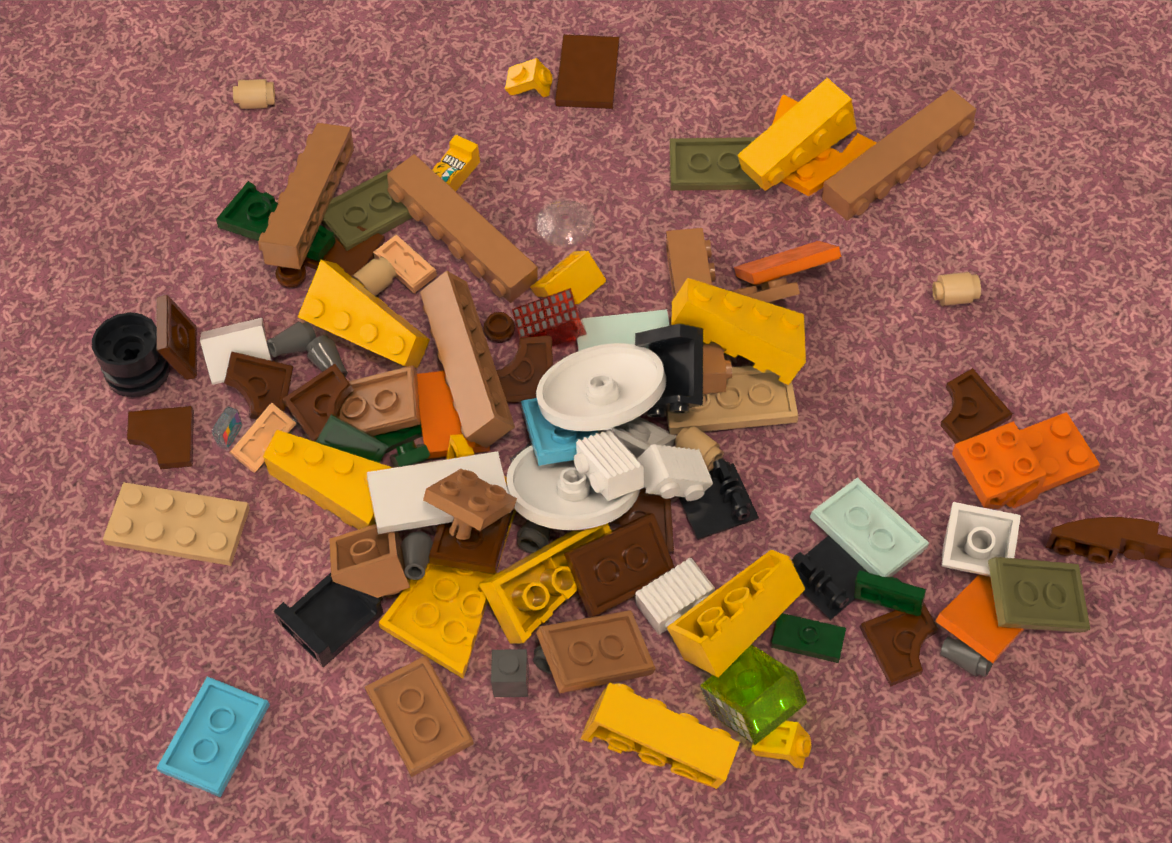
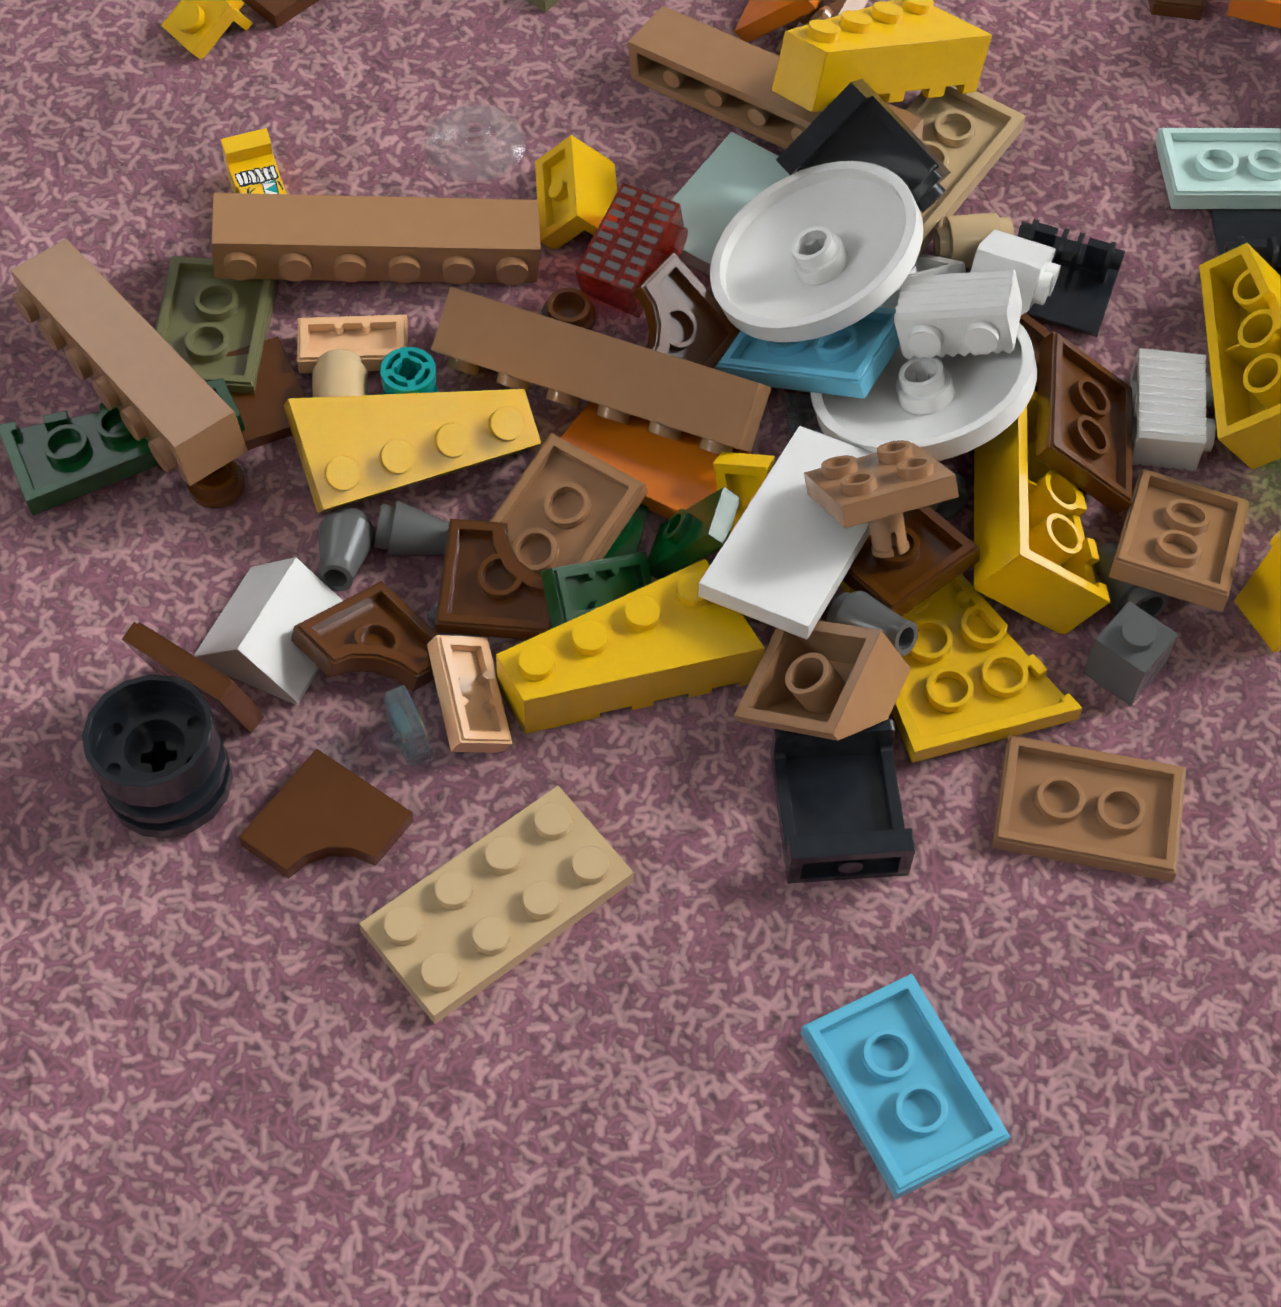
camera: 55 degrees left, 0 degrees up
none -> teal wheel [380,347,438,395]

